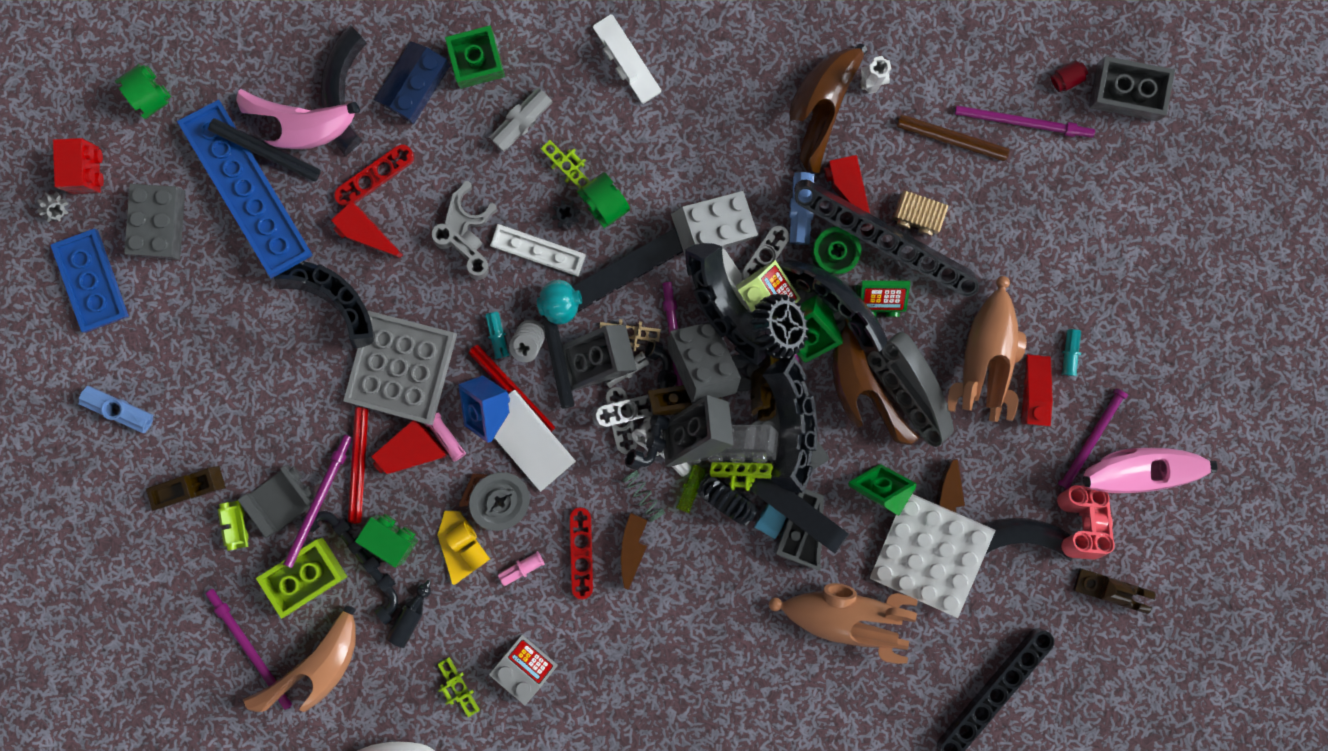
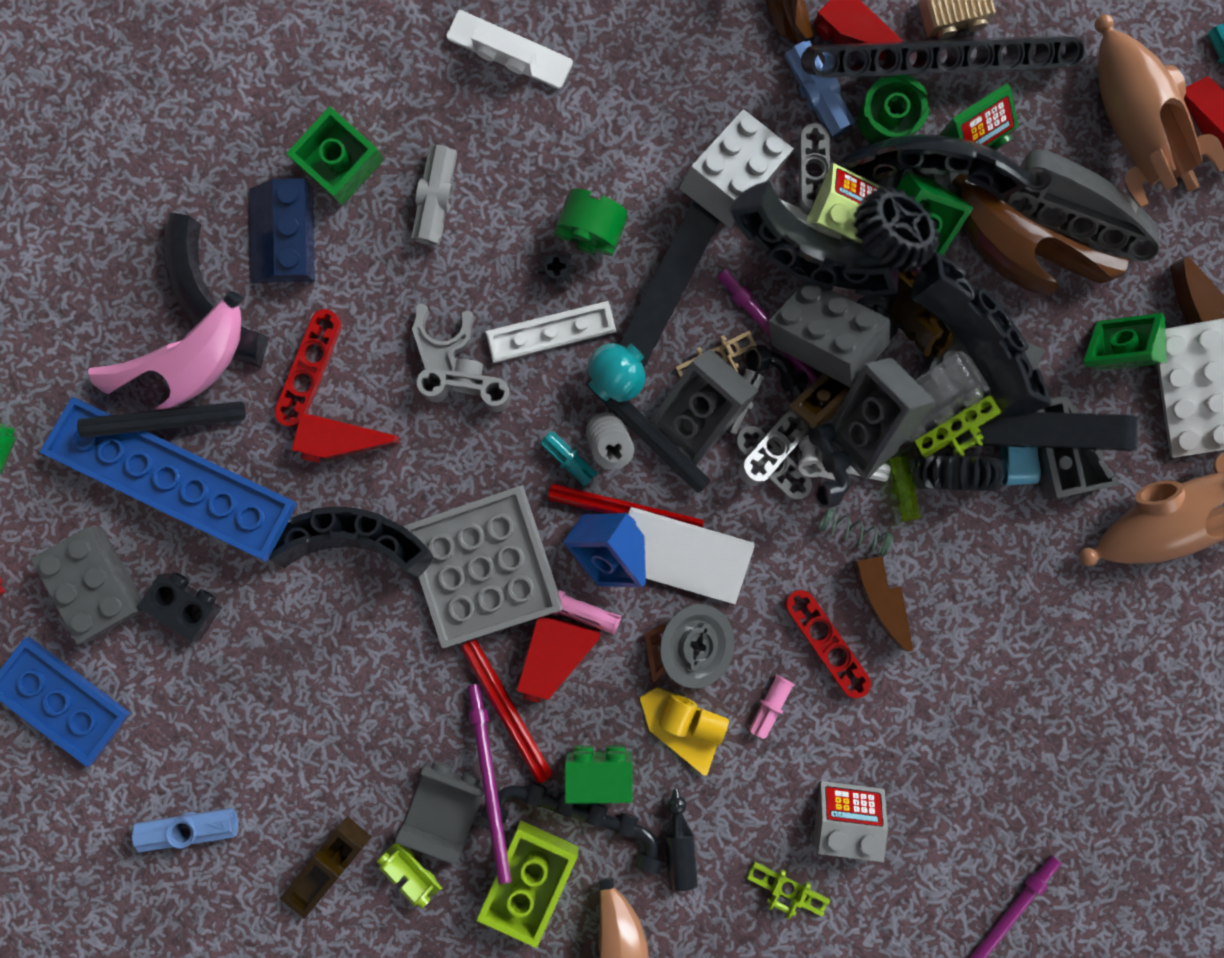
camera: 30 degrees left, 0 degrees up
lime piece [541,140,590,189] -> none
none -> black brick [138,571,222,642]

